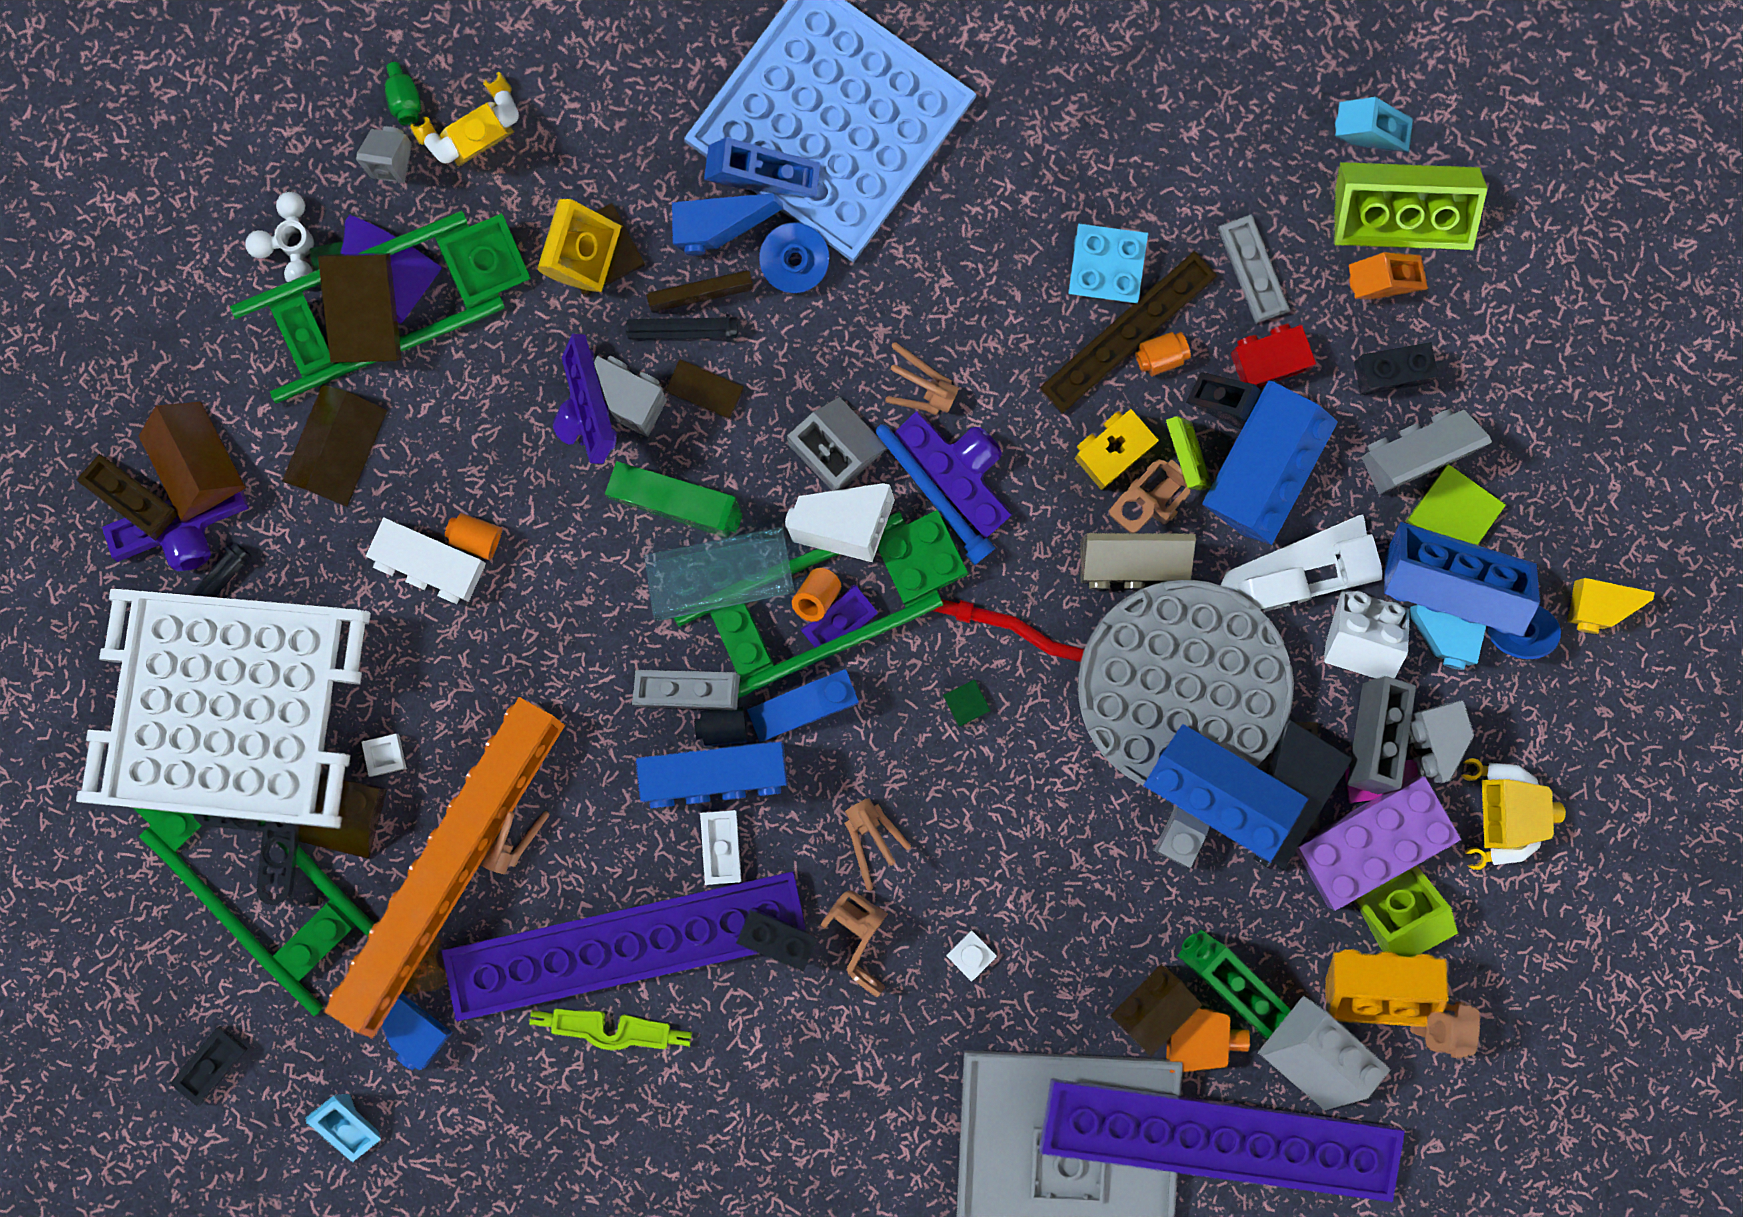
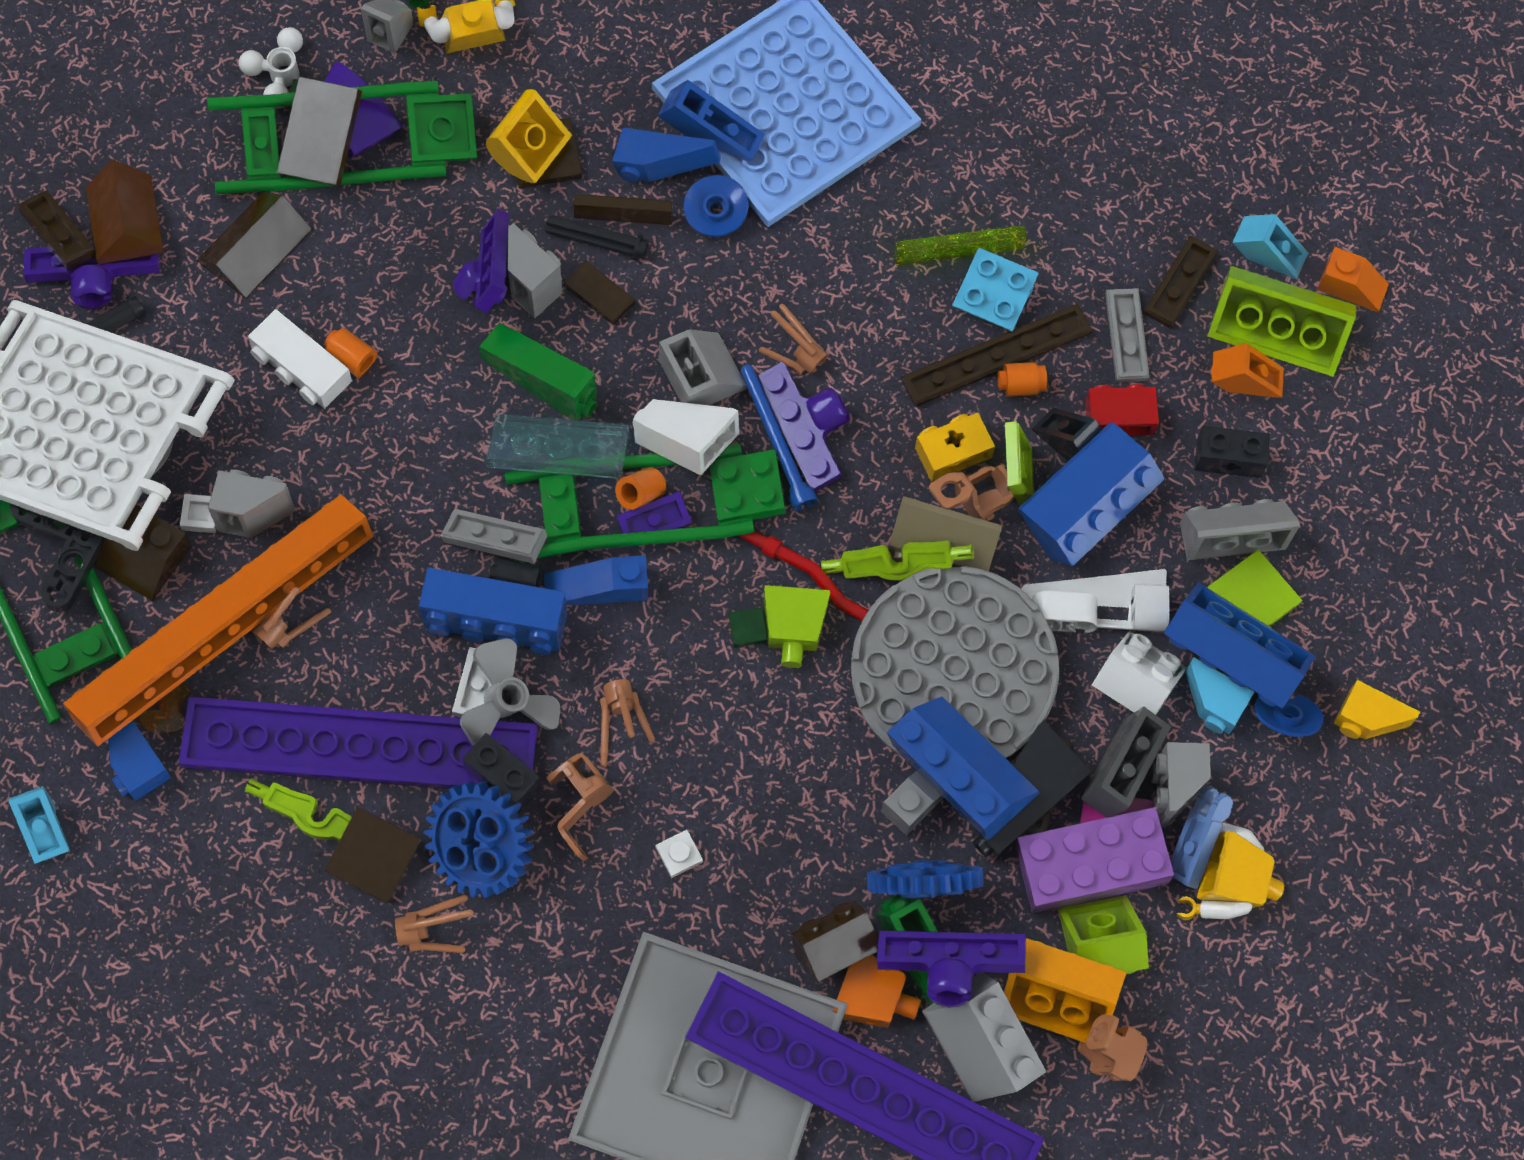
camera: 15 degrees right, 15 degrees down
none -> light grey slope [208,470,295,538]
none -> dark brown tile [324,806,422,903]
none -> nougat plant [395,895,473,953]
none -> blue gear [423,781,534,898]
none -> light grey piece [460,638,560,746]
none -> lime torso [763,585,830,668]
none -> lime piece [821,540,974,580]
none -> blue gear [867,860,984,898]
none -> dark purple plate [877,931,1026,1008]
none -> clear neon green tile [894,225,1027,266]
none -> dark brown tile [1143,235,1218,329]
none -> medium blue hinge [1170,786,1234,889]
none -> orange slope [1317,247,1389,312]

